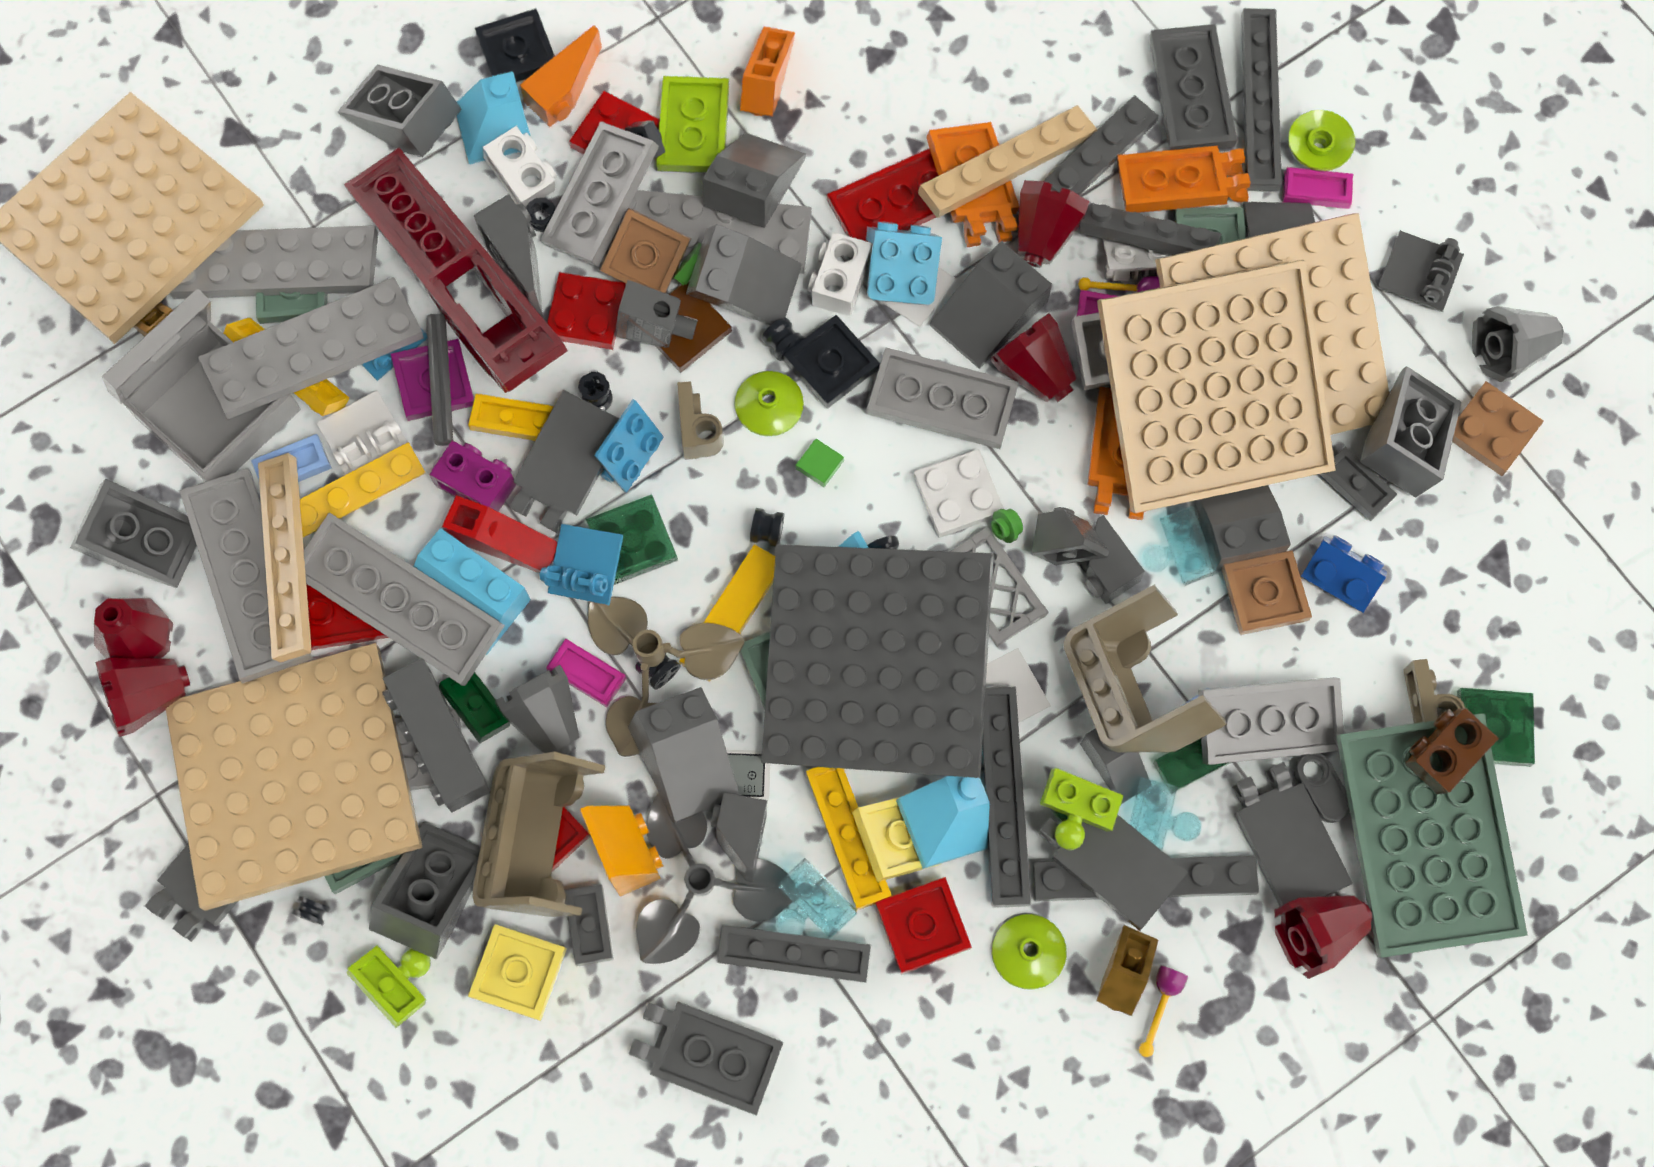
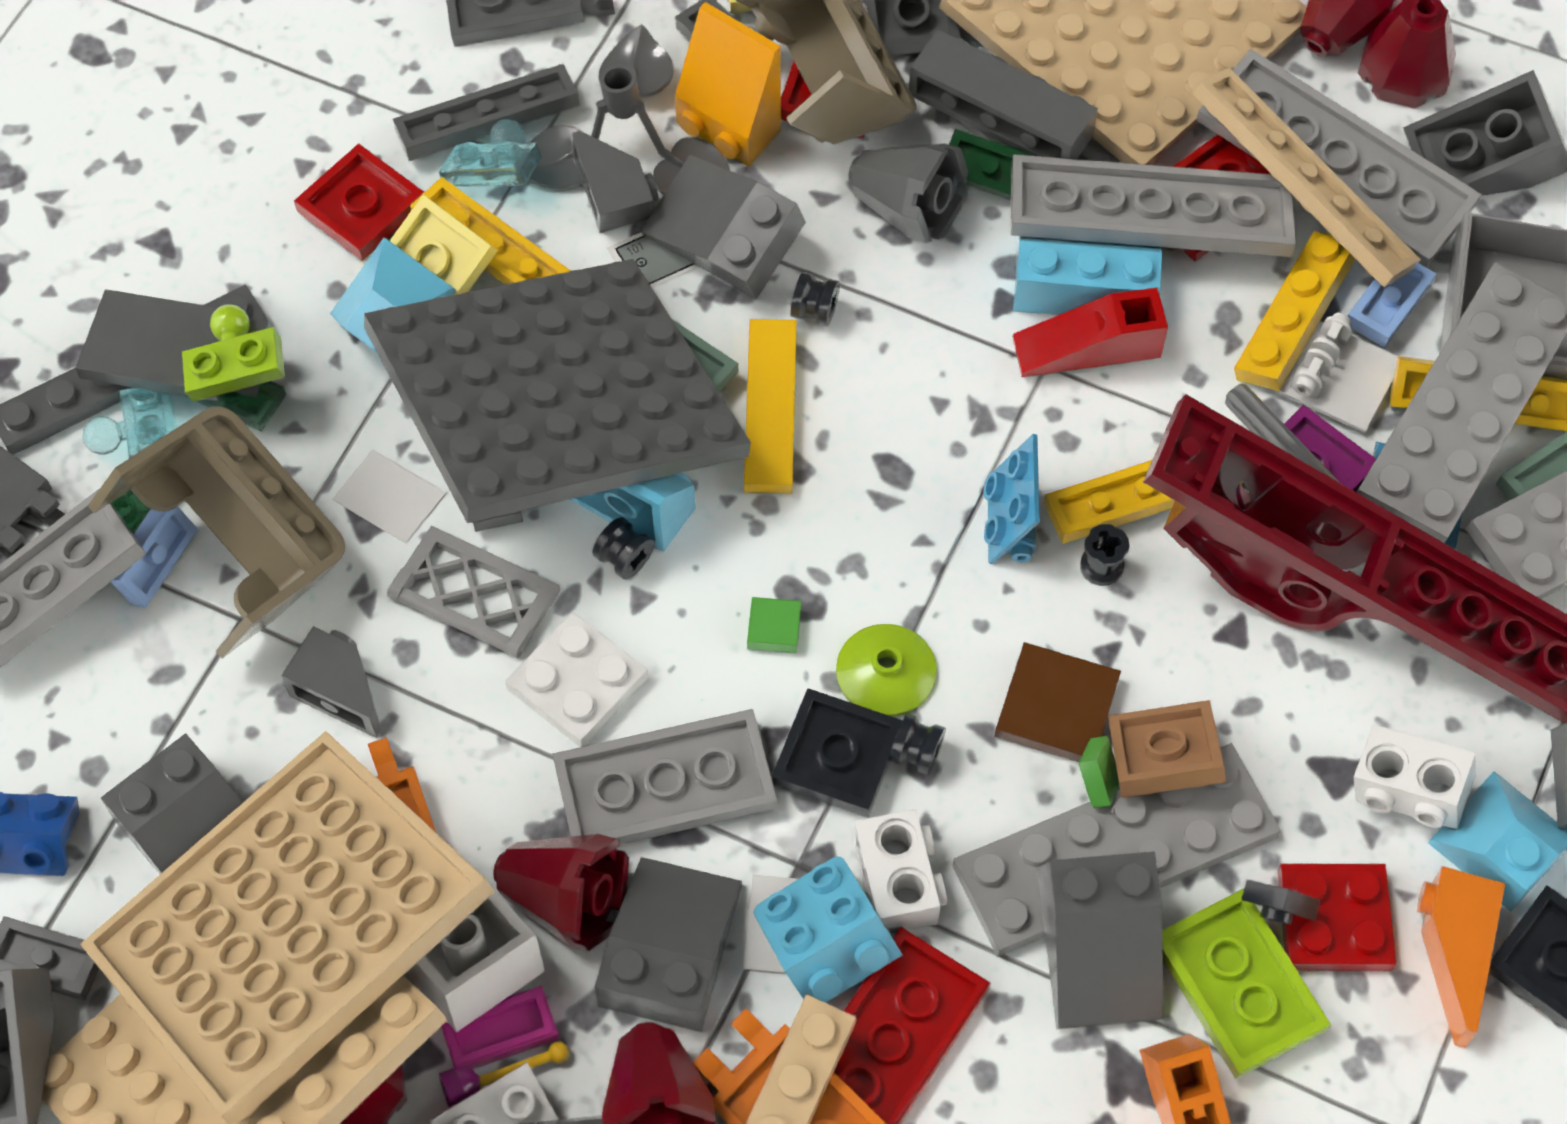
camera: 150 degrees right, 10 degrees down
magenta brick [429,440,516,512] -> none
dark grey slope [474,194,543,318] -> none
dark grey tile [509,389,619,533] -> none
black bush [526,197,556,232] -> none
light grey plate [540,122,659,266] -> none
dark azure hinge [540,524,624,605] -> none
dark pink tile [546,639,627,708] -> none
red plate [547,272,626,350] -> none
clear green plate [586,494,678,585] -> none
dark tan plant [588,597,745,757] -> none
dark grey torso [615,280,698,348] -> none
dark tan plate [677,381,724,460] -> none
dark grey slope [686,224,802,325] -> none
black wheel [750,508,785,547] -> none
dark grey plate [982,687,1031,908] -> none
bright green plate [991,509,1023,543] -> none
lime dish [992,914,1067,990] -> none
dark grey slope [1031,507,1109,565] -> none
pearl gold slope [1096,925,1159,1016] -> none
hinge [1139,965,1189,1057] -> none
clear light blue plate [1141,506,1218,586] -> none
medium nougat plate [1222,550,1312,635] -> none

